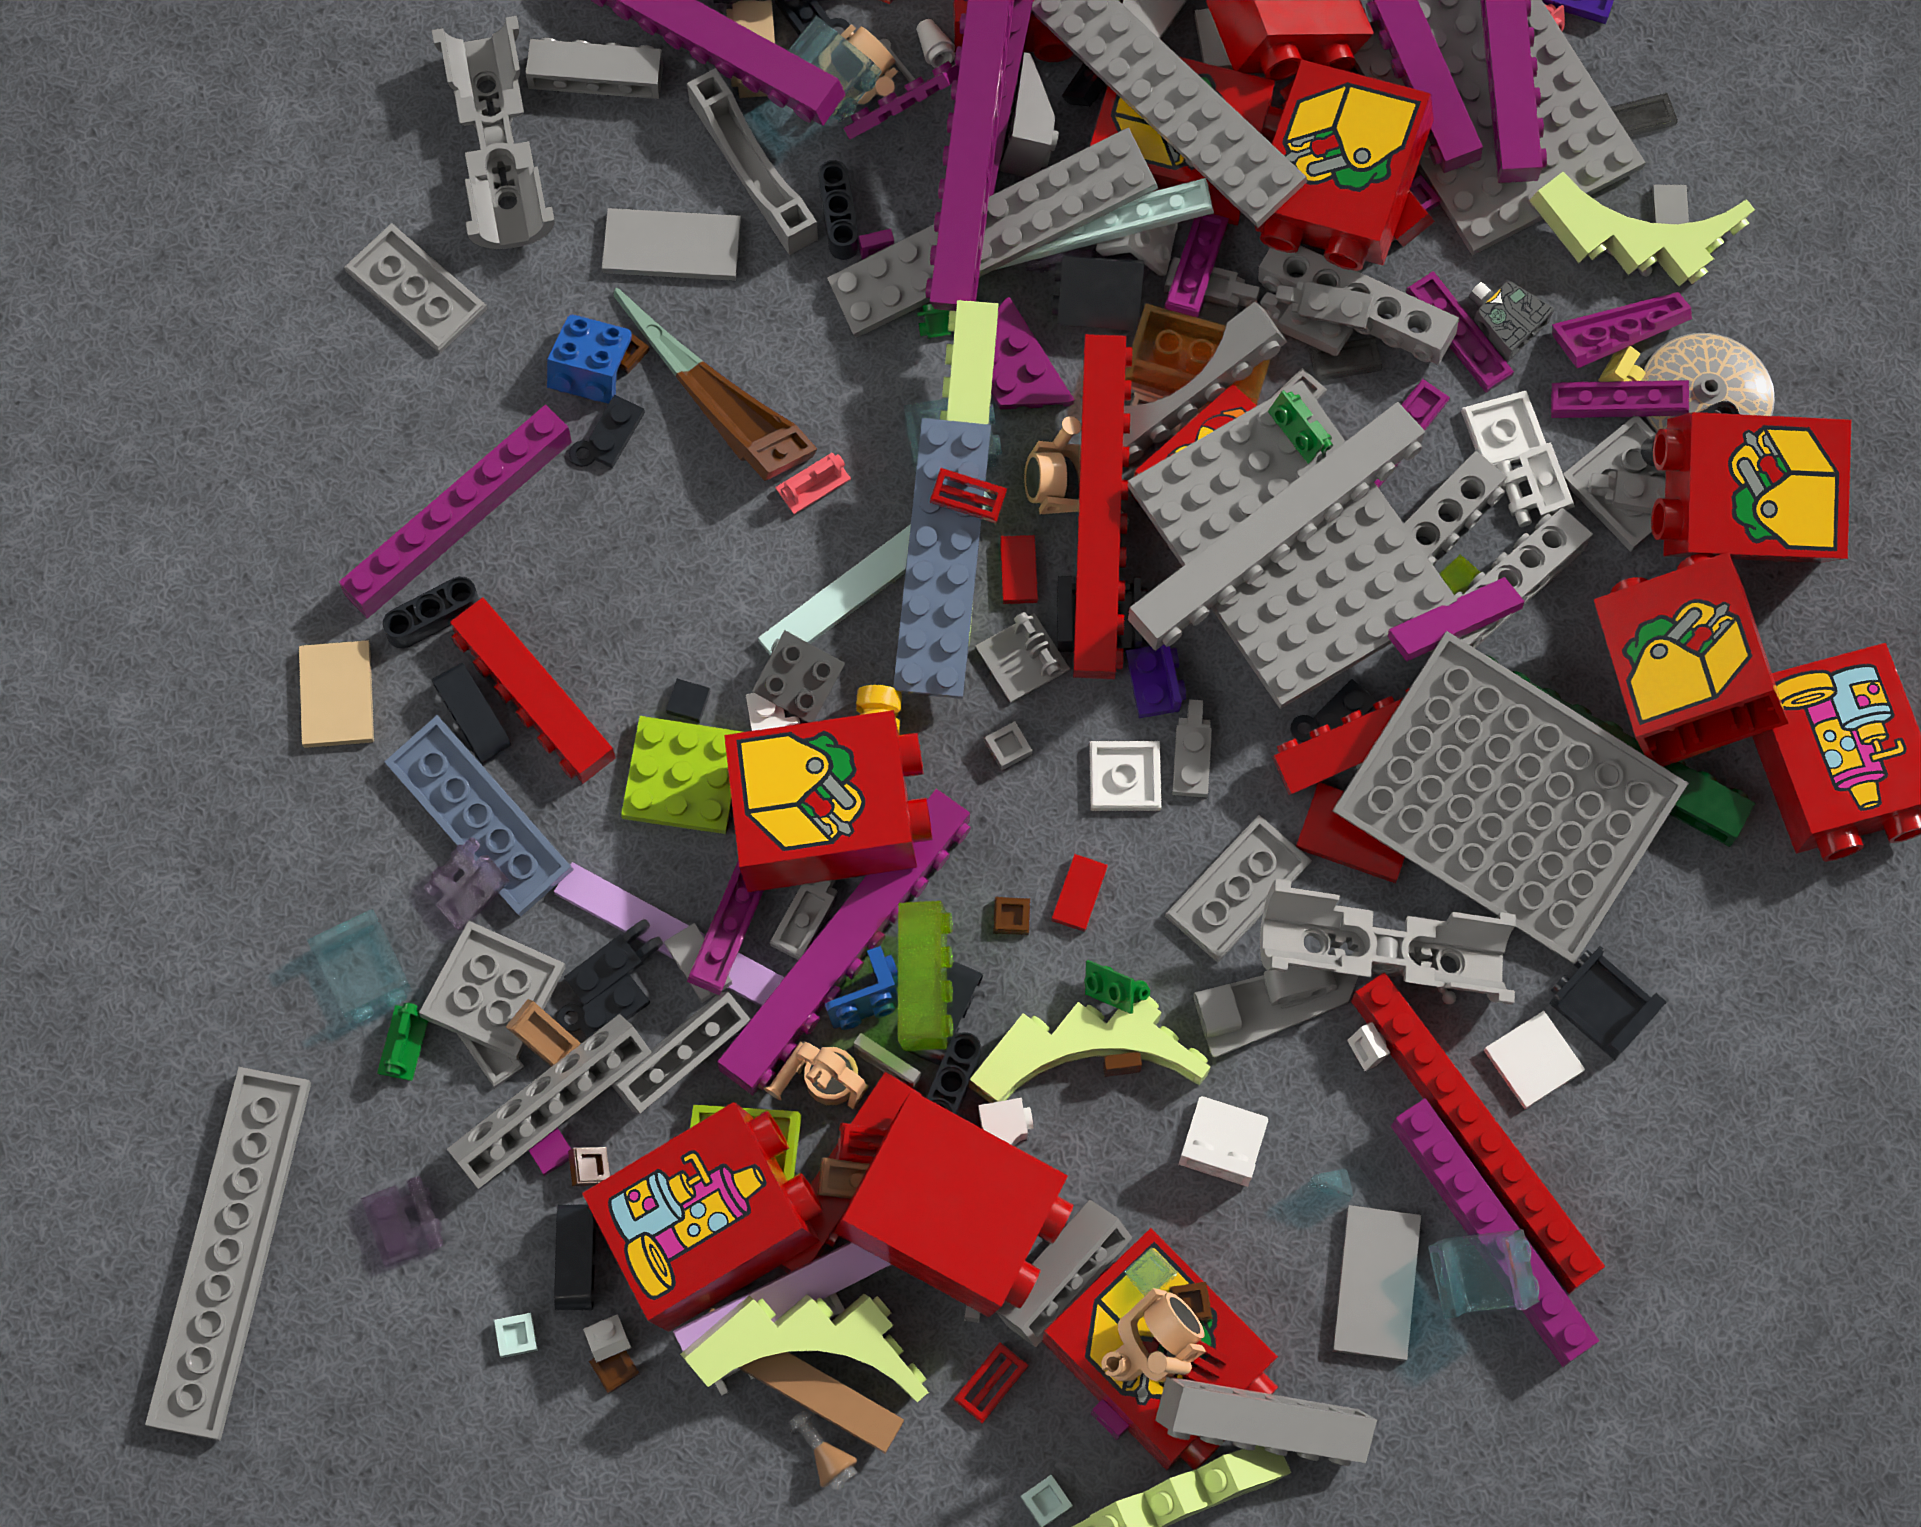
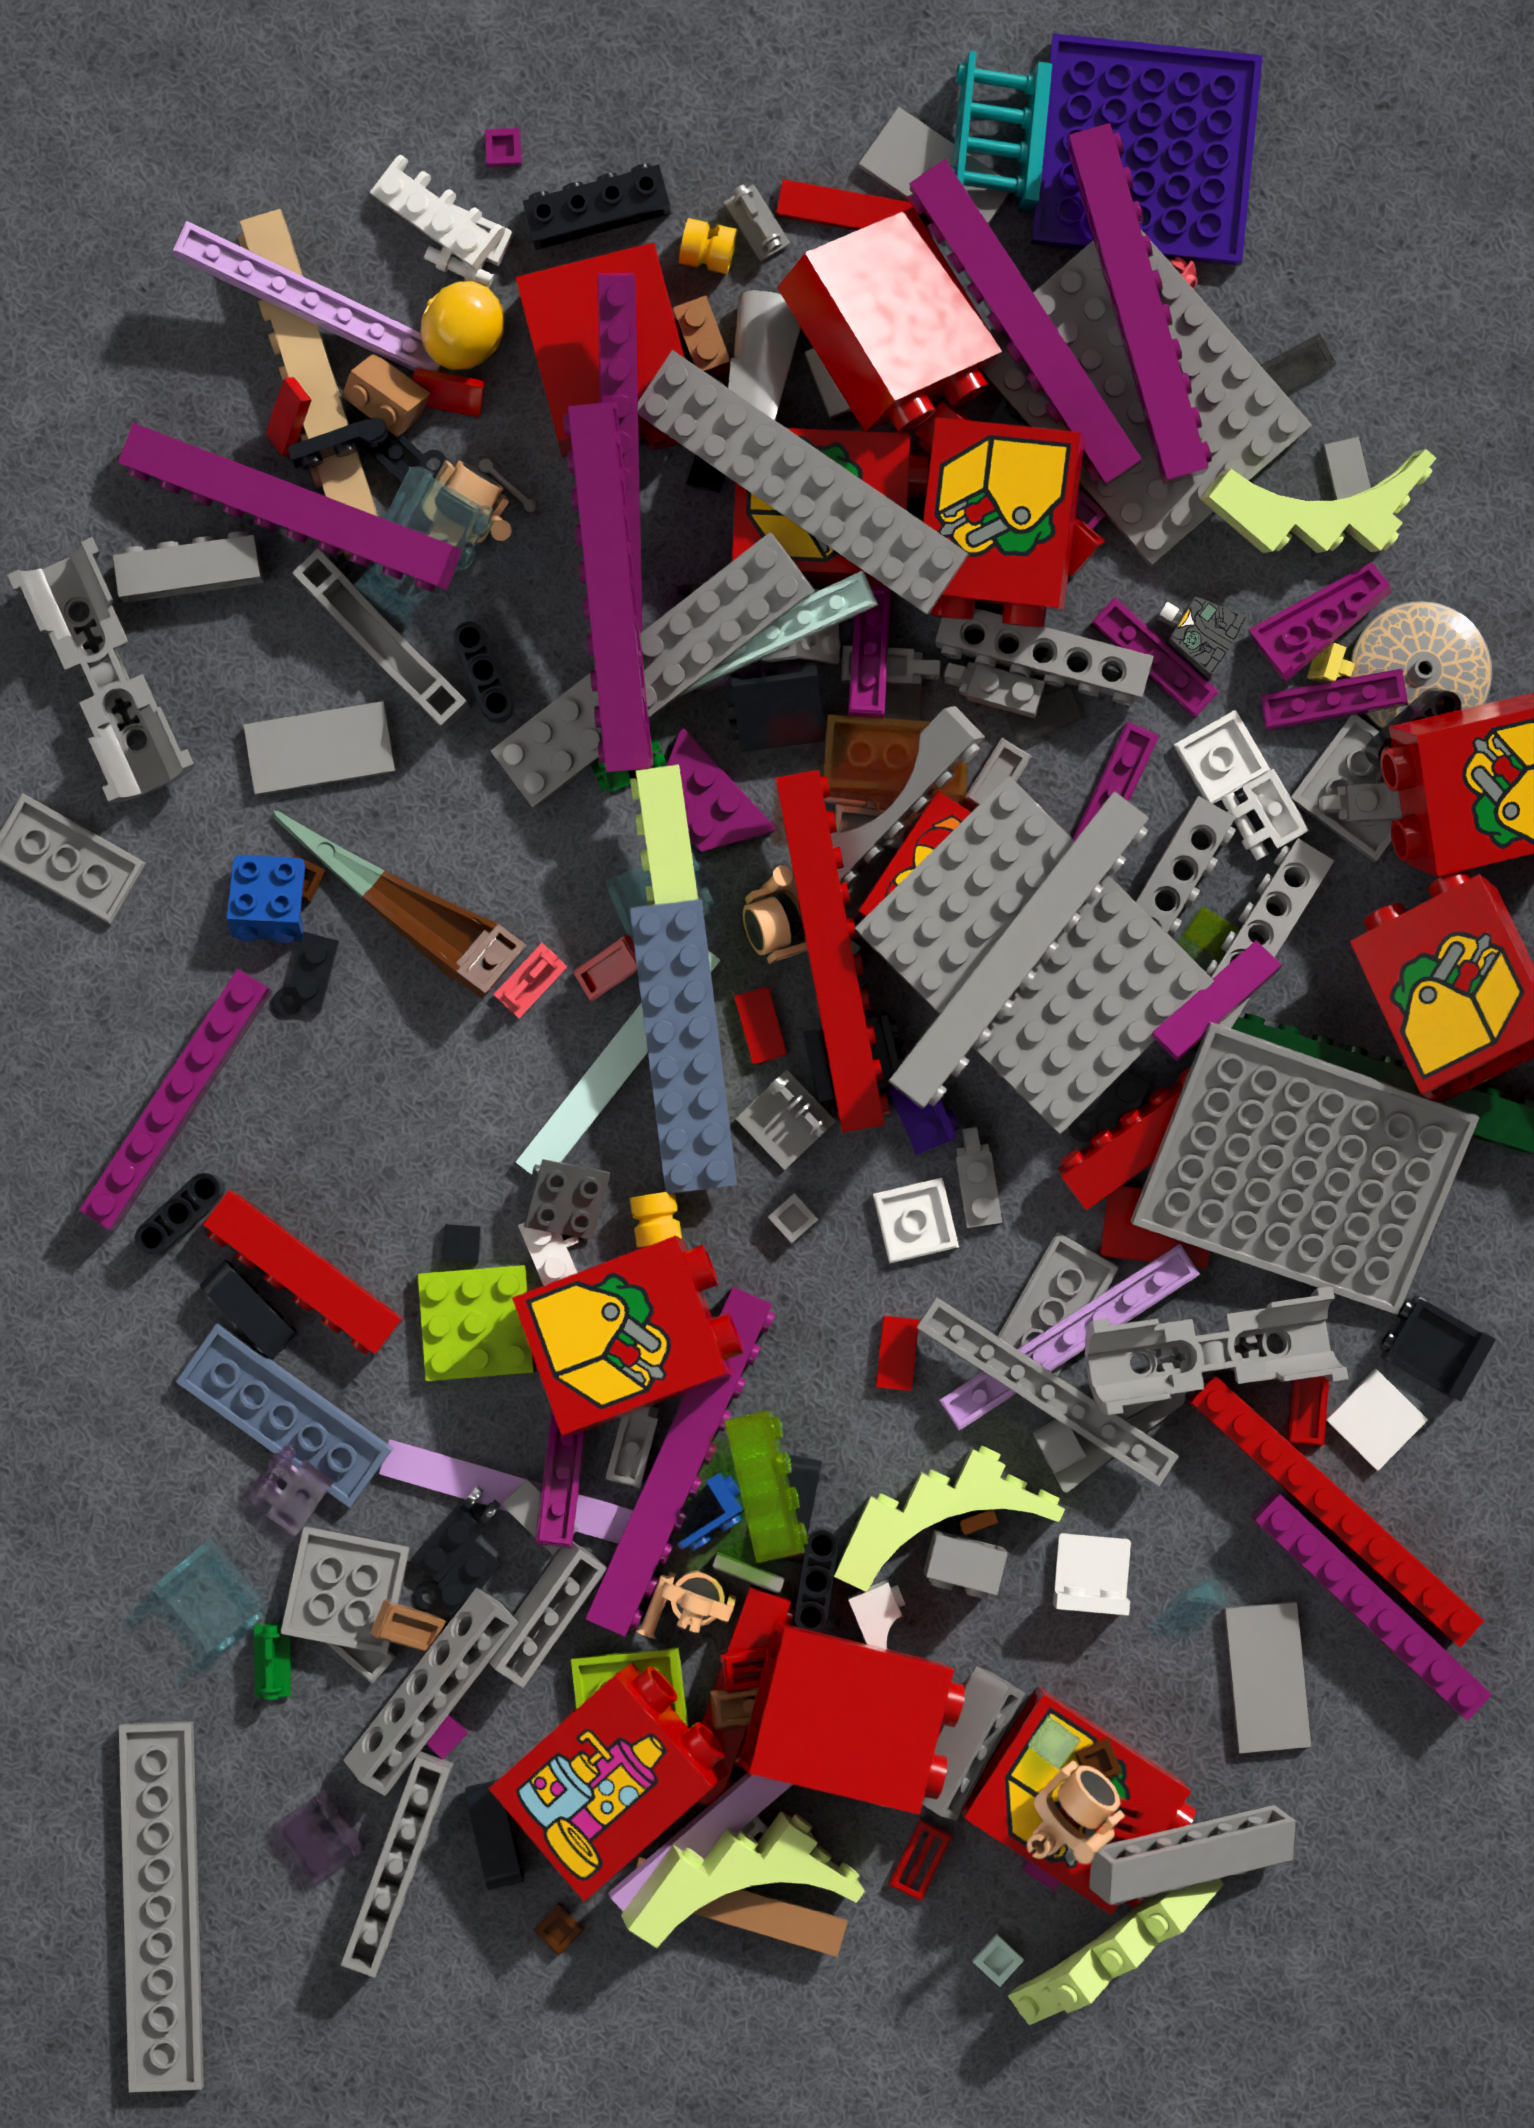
camera: 15 degrees left, 15 degrees up
tan tile [299,640,374,748] -> none
light aqua tile [494,1313,538,1358] -> none
tile [568,1147,610,1187] -> none
white plate [583,1314,631,1362] -> none
piece [789,1409,858,1492] -> none
magenta wing [843,61,960,139] -> none
magenta tile [859,229,894,260] -> none
white cone [916,19,955,68] -> none
red tile [930,468,1007,523] -> none
reddish brown tile [993,897,1030,935] -> none
light grey slope [998,52,1058,178] -> none
green hinge [1084,960,1150,1014] -> none
green hinge [1267,390,1333,464] -> none
light grey hinge [1275,281,1373,330] -> none
white plate [1347,1022,1390,1071] -> none
clear light blue panel [1428,1229,1539,1319] -> none
none -> light grey brick [341,1751,454,1978]
none -> red tile [573,935,638,1002]
none -> light grey plate [916,1297,1179,1486]
none -> light grey brick [923,1529,1008,1599]
none -> lavender tile [939,1244,1200,1431]
none -> red tile [1287,1376,1329,1446]

